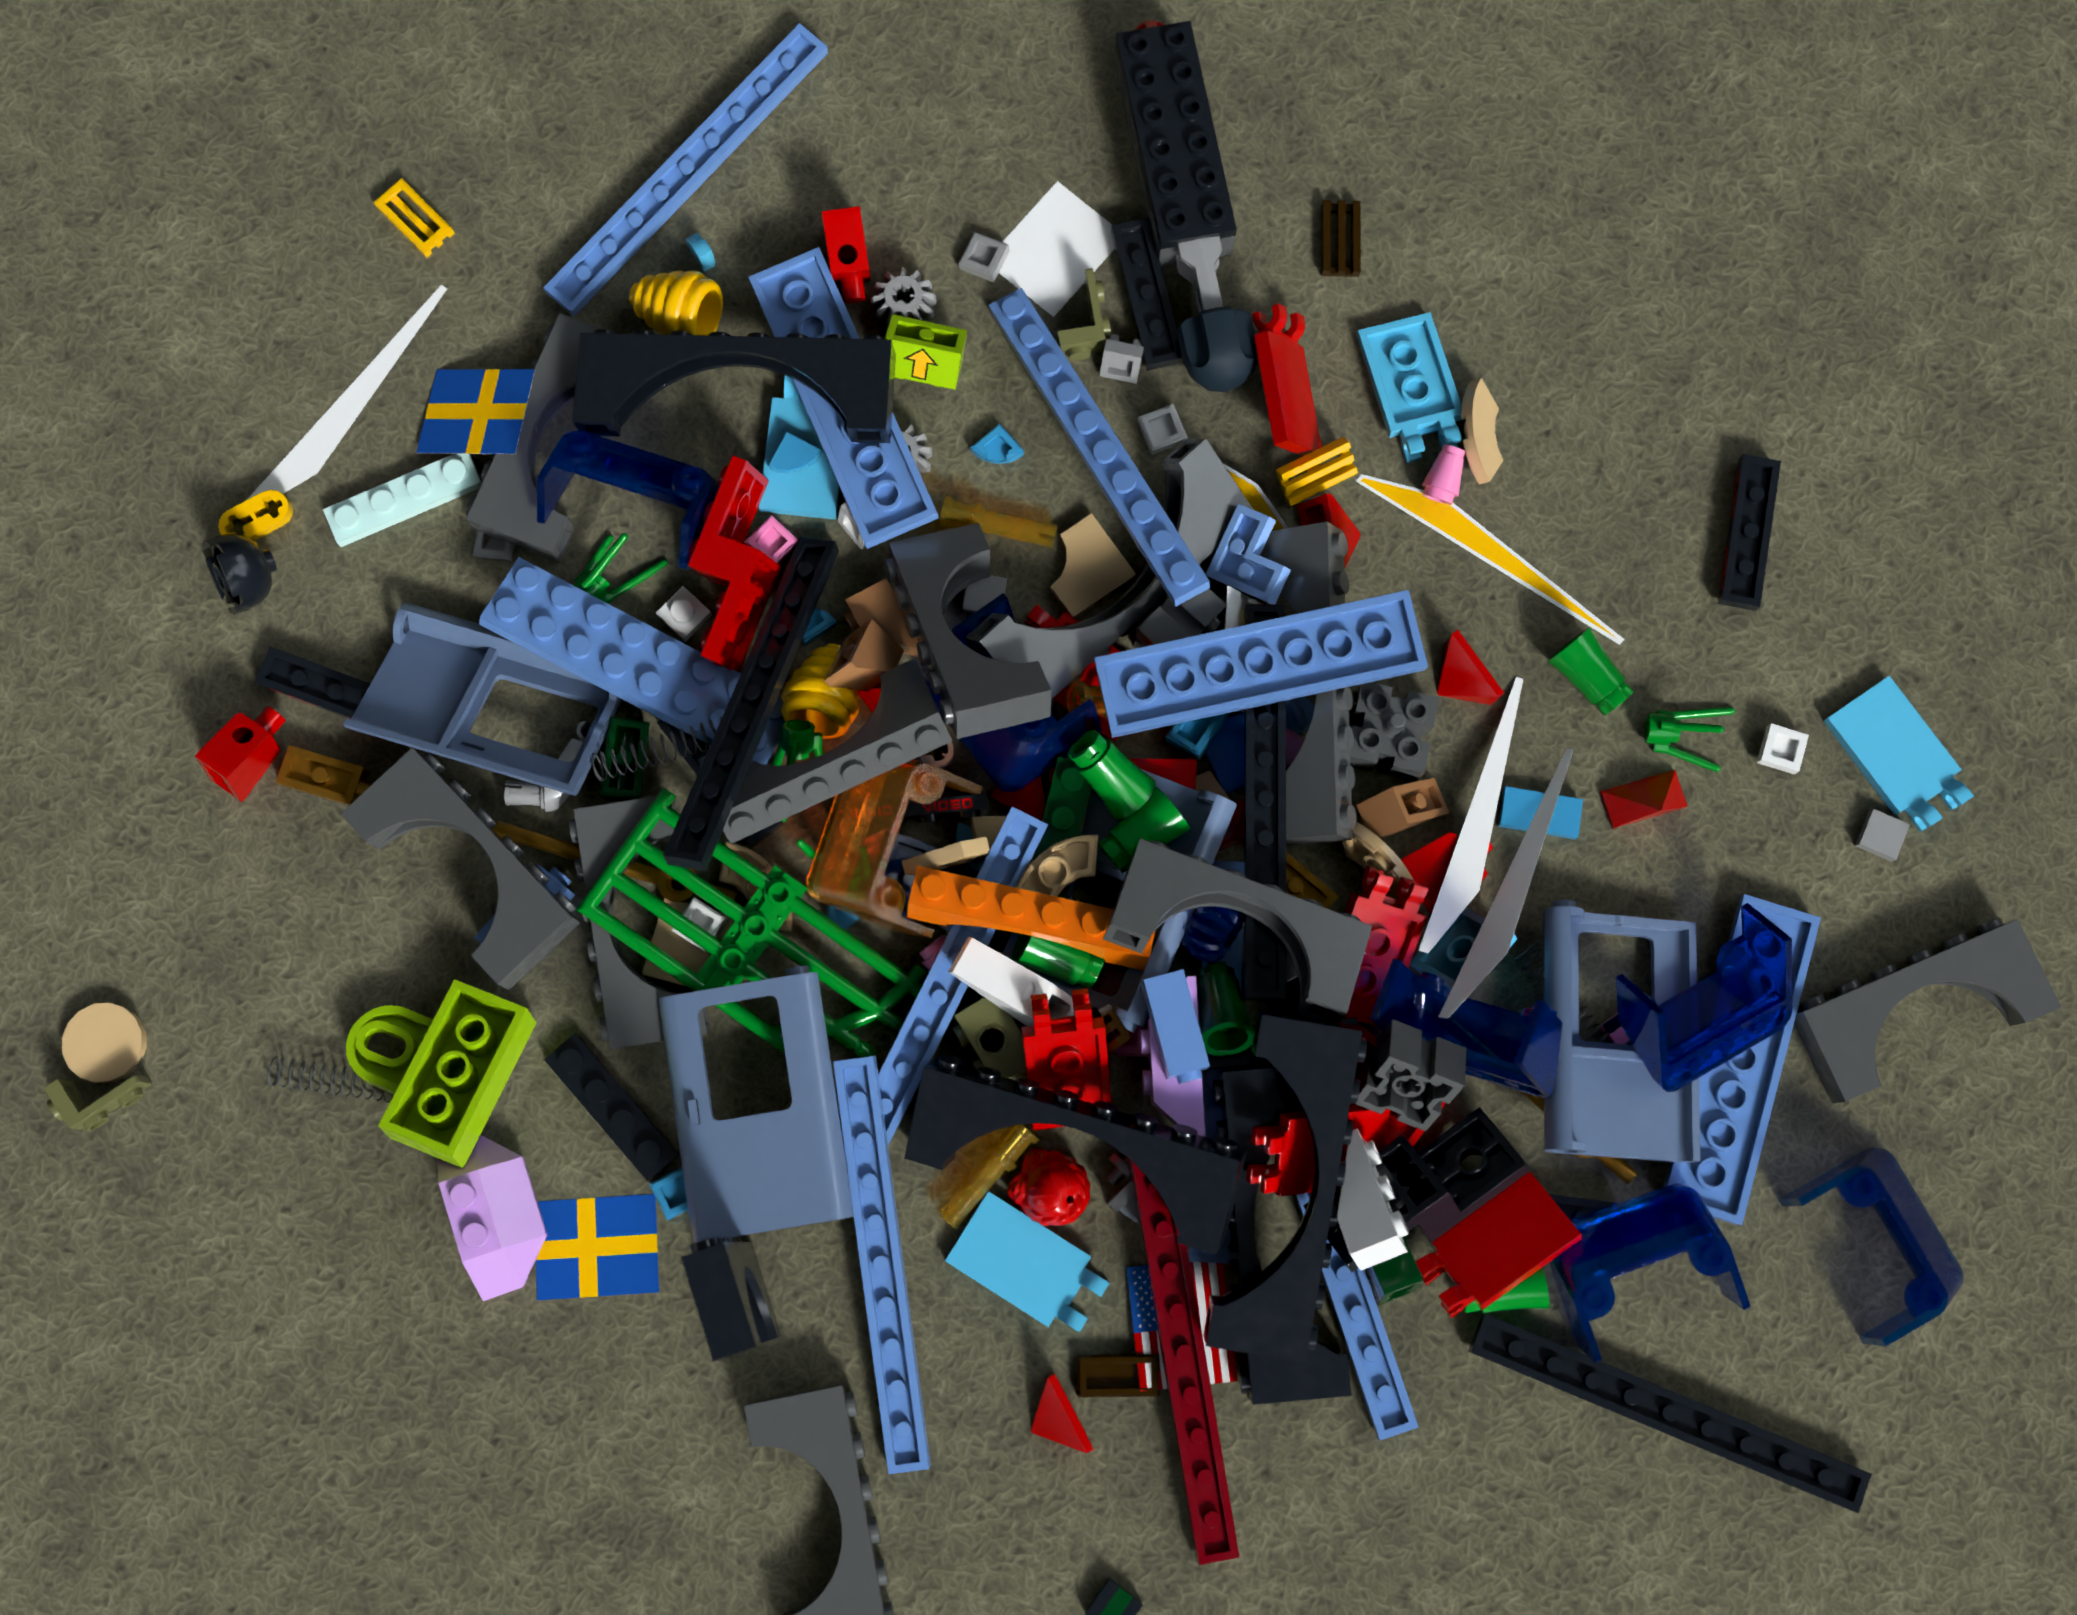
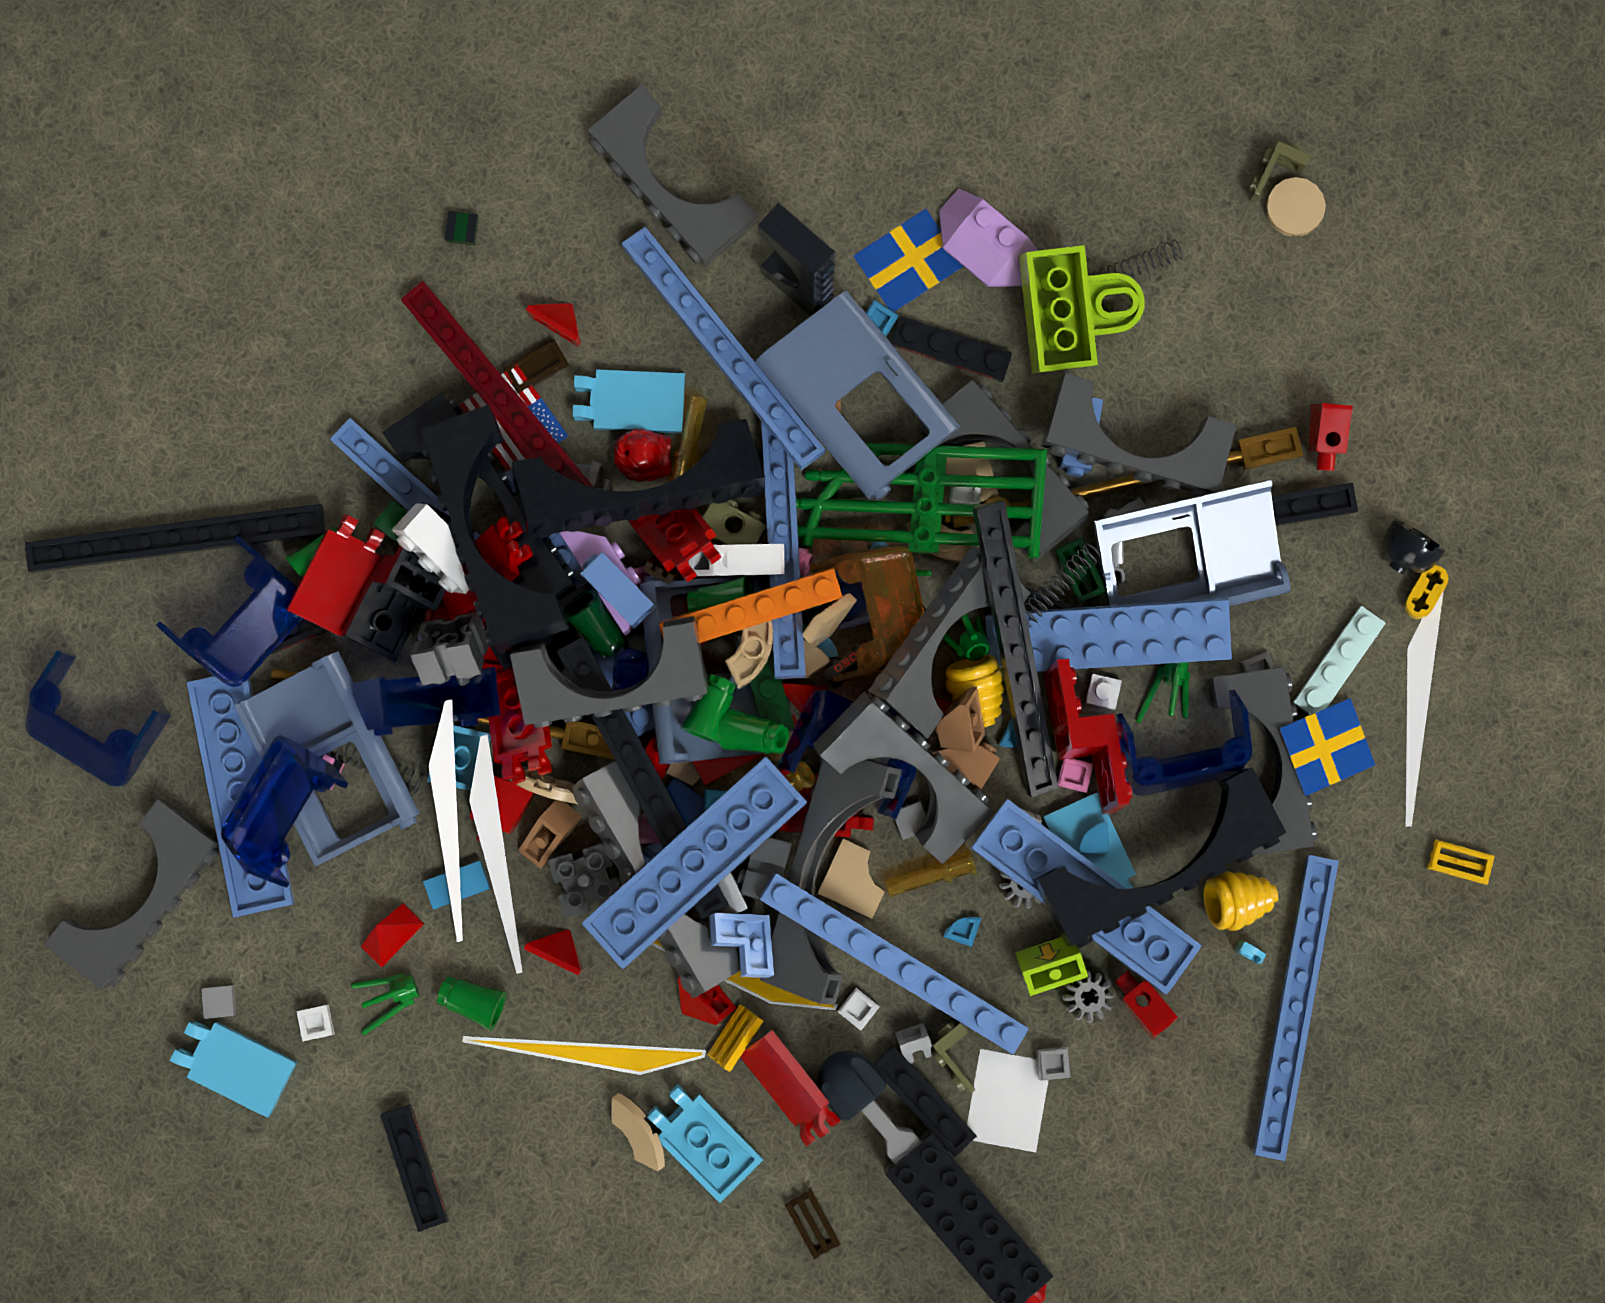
camera: 155 degrees right, 5 degrees up
bright pink cone [1422,444,1465,505] -> none

